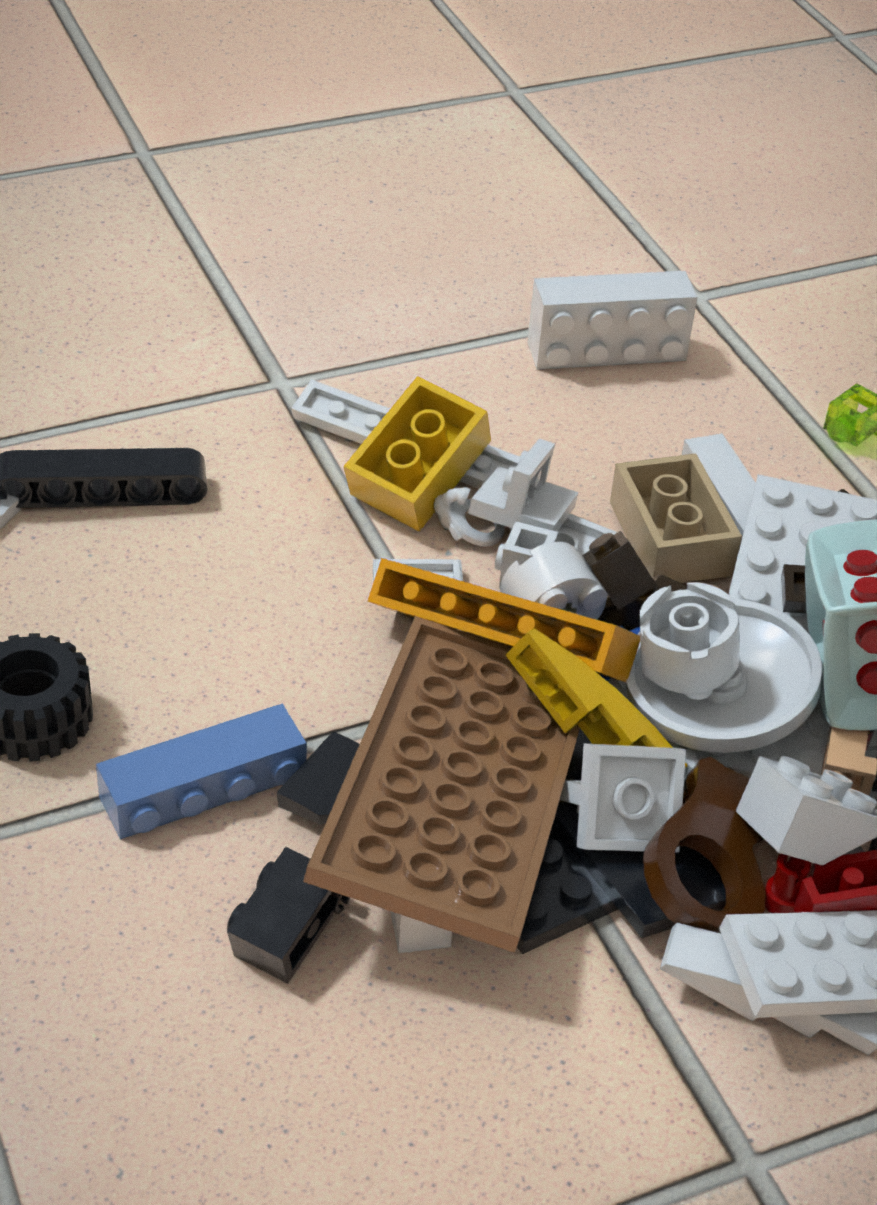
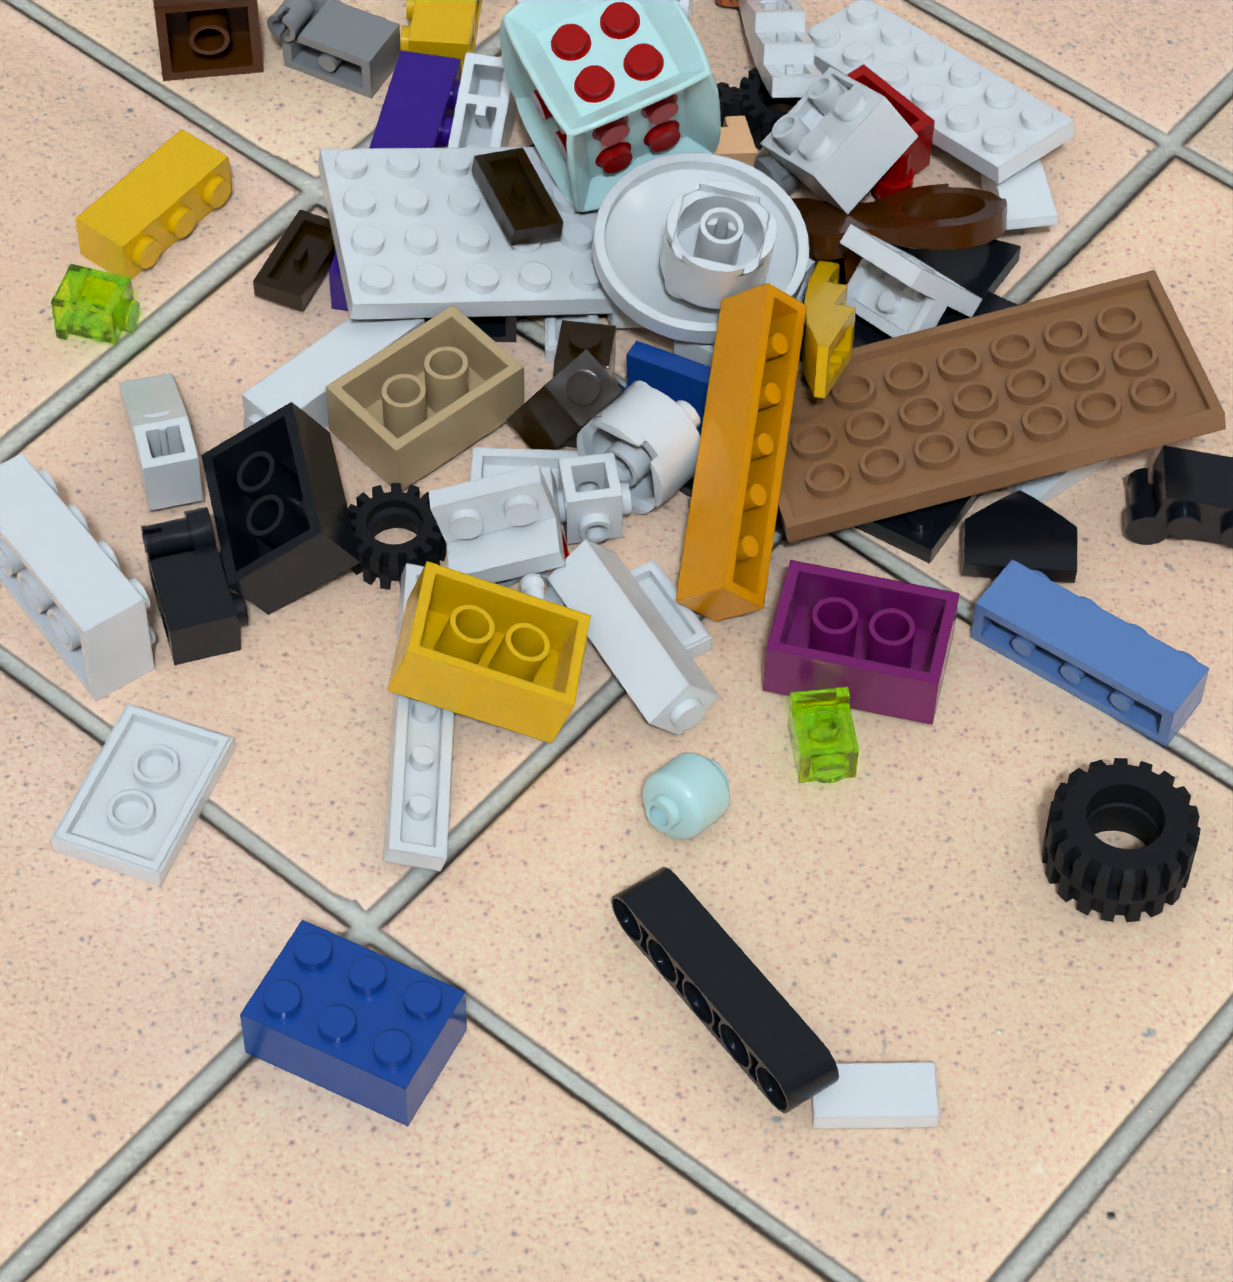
camera: 115 degrees left, 10 degrees up
none -> white tile [51,703,235,886]
none -> white slope [119,373,204,511]
none -> black hinge [140,507,248,665]
none -> black brick [201,402,360,615]
none -> blue brick [240,920,467,1126]
none -> black tyre [348,483,446,590]
none -> white brick [547,539,720,736]
none -> light aqua head [643,753,730,840]
none -> magenta brick [763,560,960,725]
none -> clear neon green brick [787,687,859,783]

